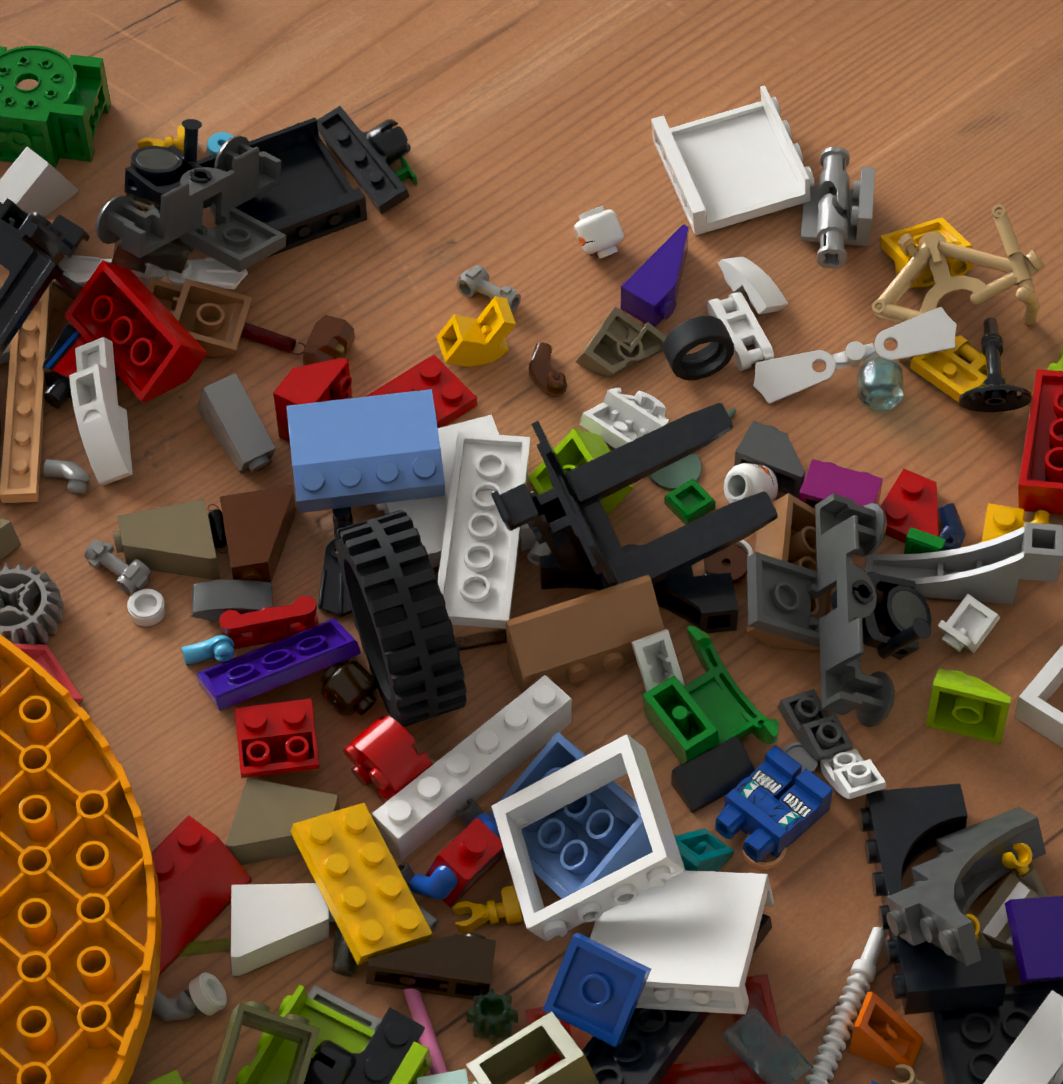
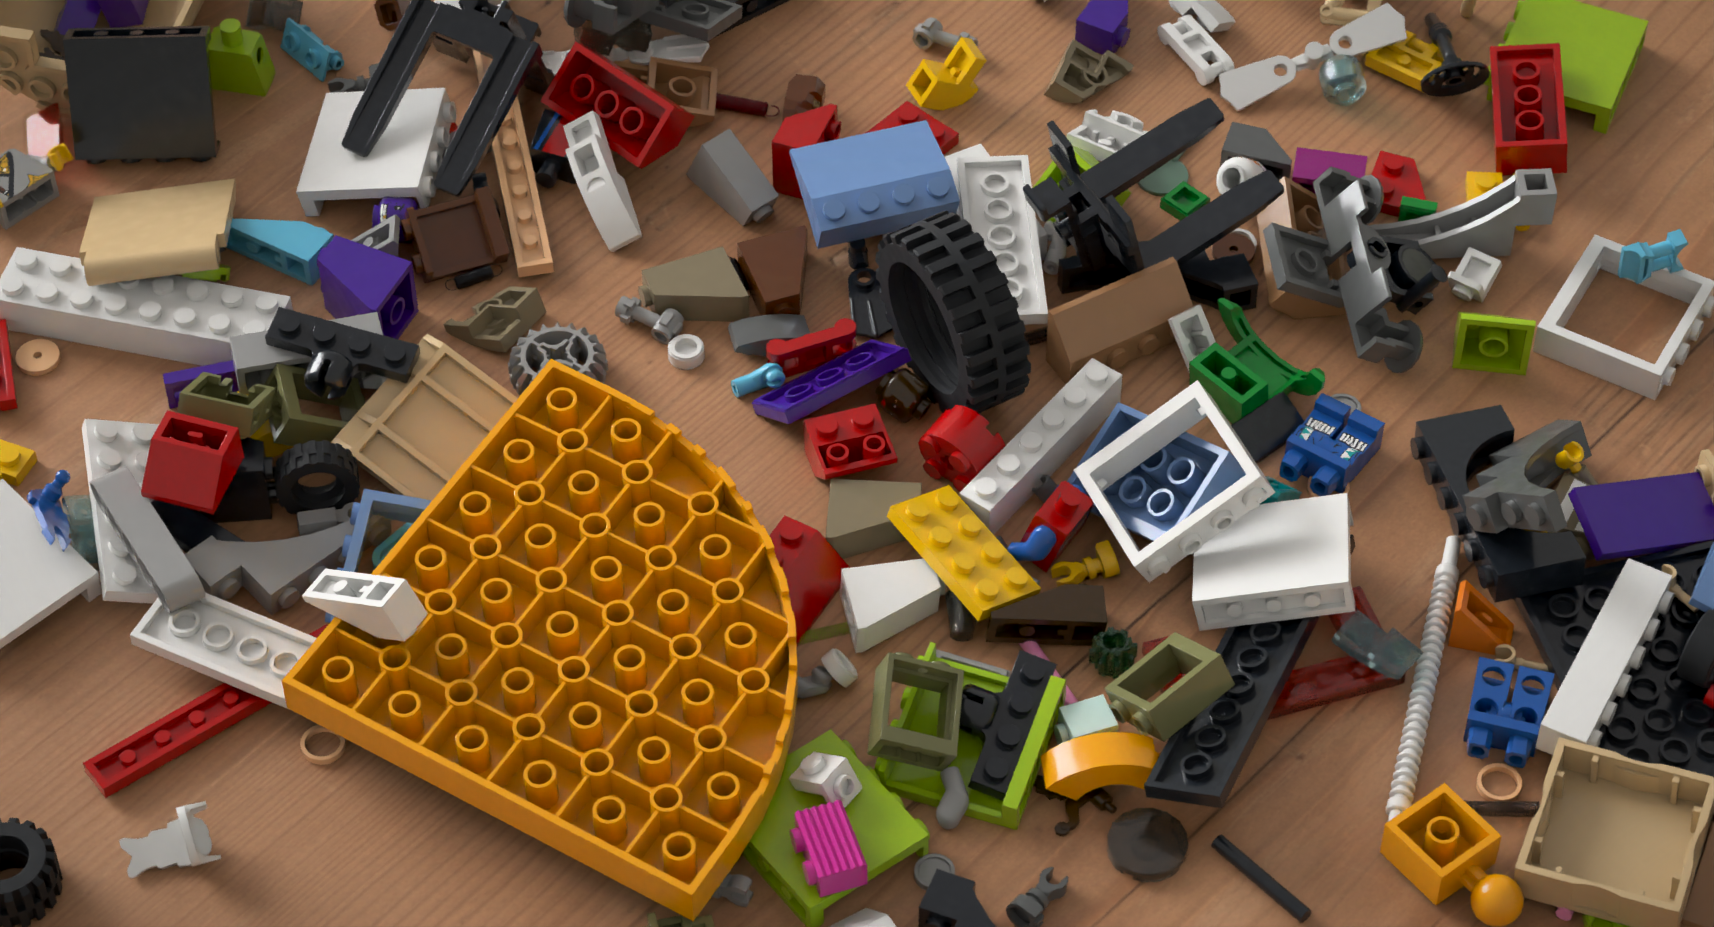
camera: 10 degrees left, 5 degrees down
light grey arm [44,459,90,494] -> none
reddish brown arm [529,342,567,397] -> none
blue plate [542,933,651,1047] -> none
black tyre [663,316,734,380] -> none
dark grey slope [777,689,853,761] -> none
white slope [820,749,886,799] -> none
dark blue arm [937,503,966,551] -> none

